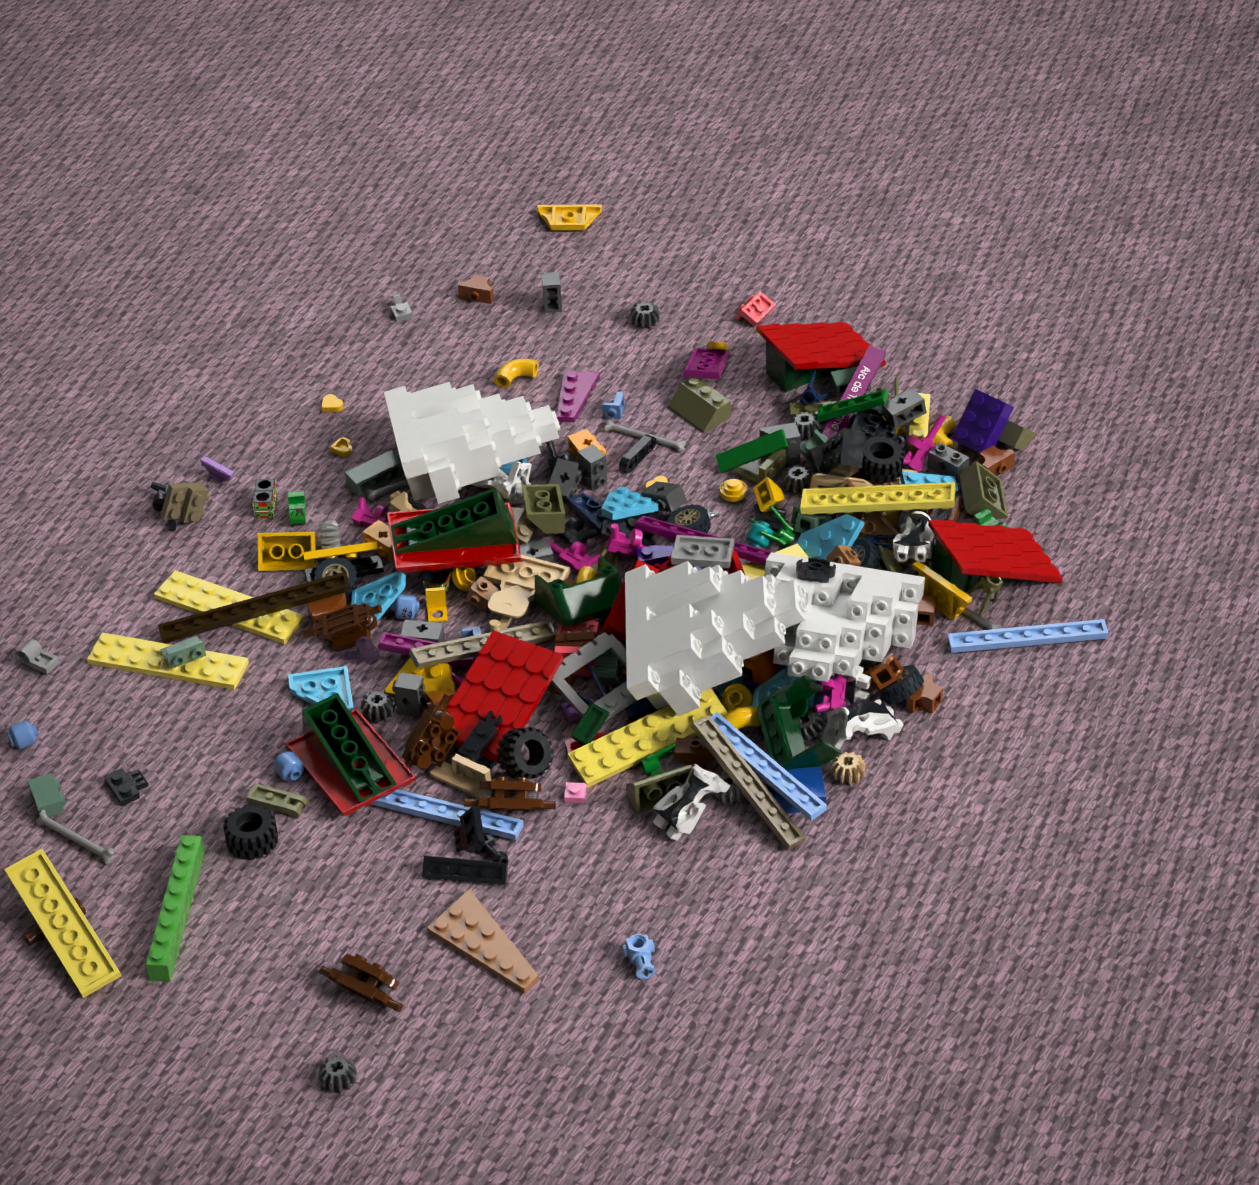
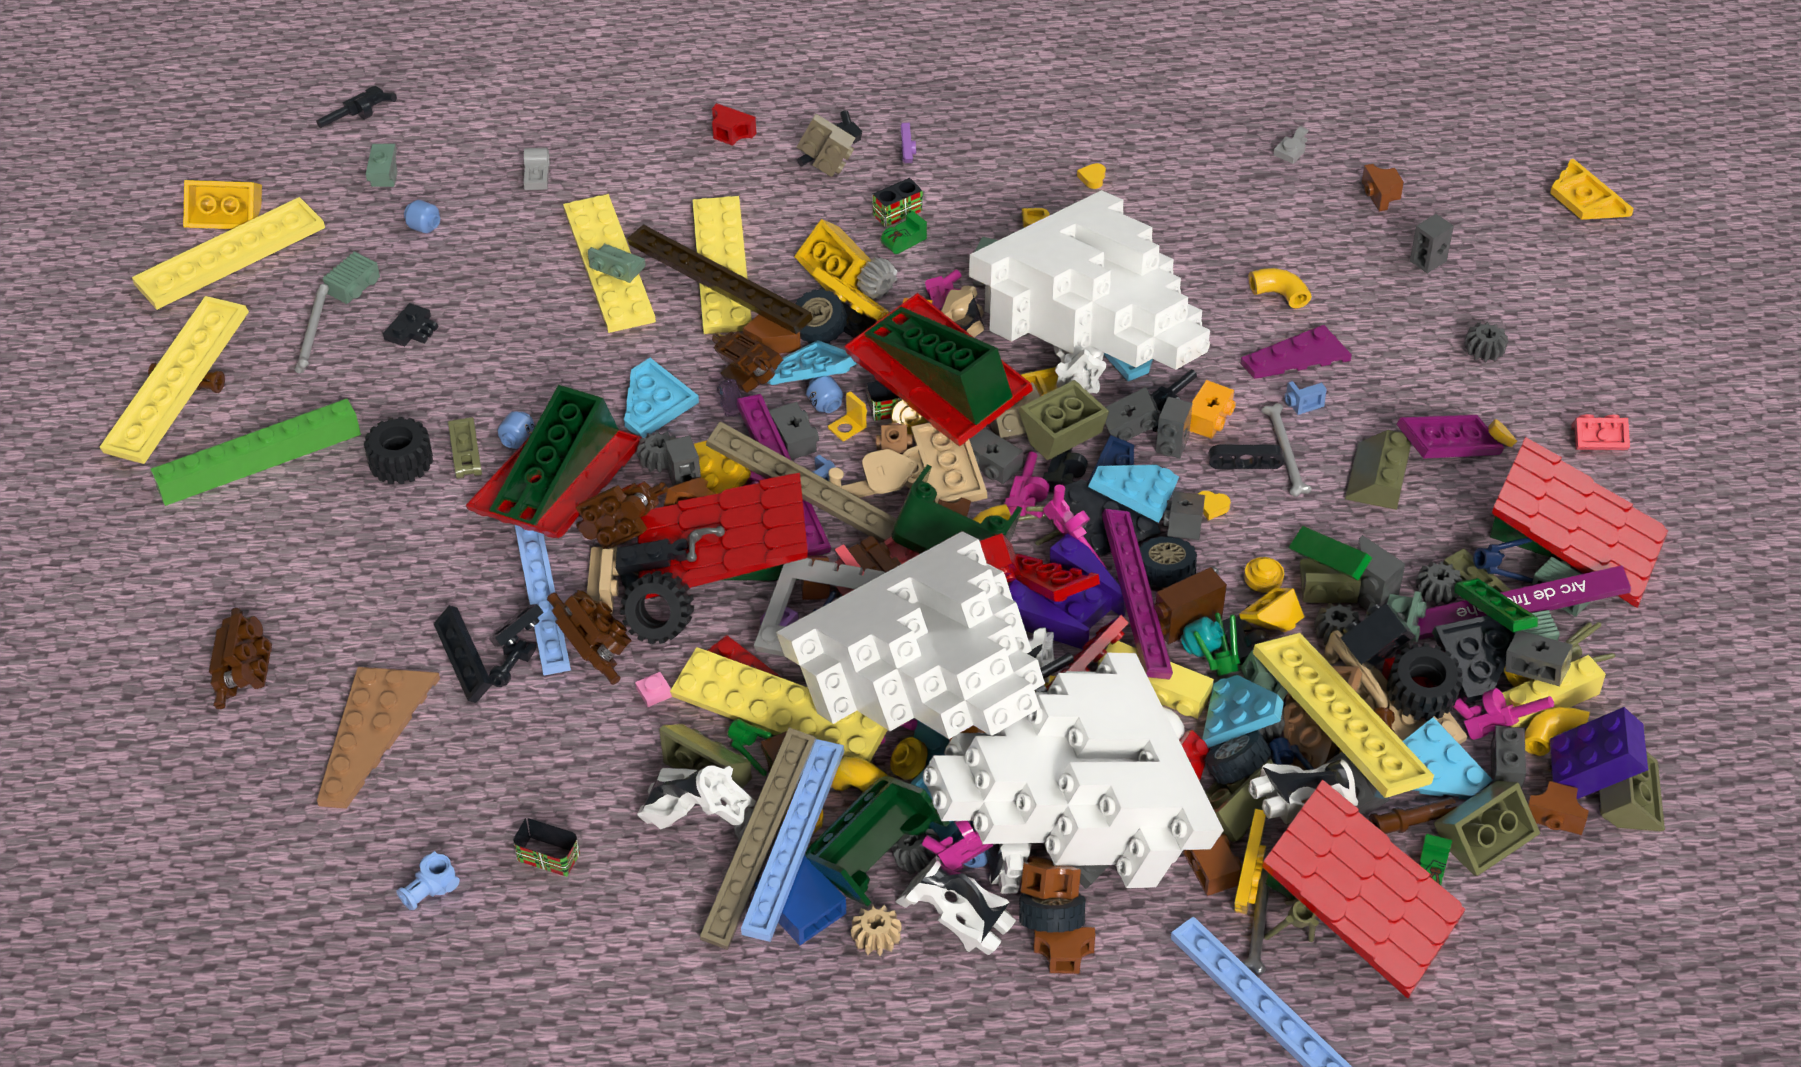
camera: 55 degrees right, 5 degrees up
dark grey gear [318,1054,357,1093] -> none
dark green tile [571,703,609,745] -> none
light grey plate [671,535,735,568] -> none
black plate [796,558,836,583] -> none
medium nougat brick [826,545,861,566] -> none
none -> piece [513,818,580,877]
none -> dark grey piece [686,526,725,562]
none -> red brick [712,103,757,146]
none -> reddish brown brick [1154,567,1227,645]

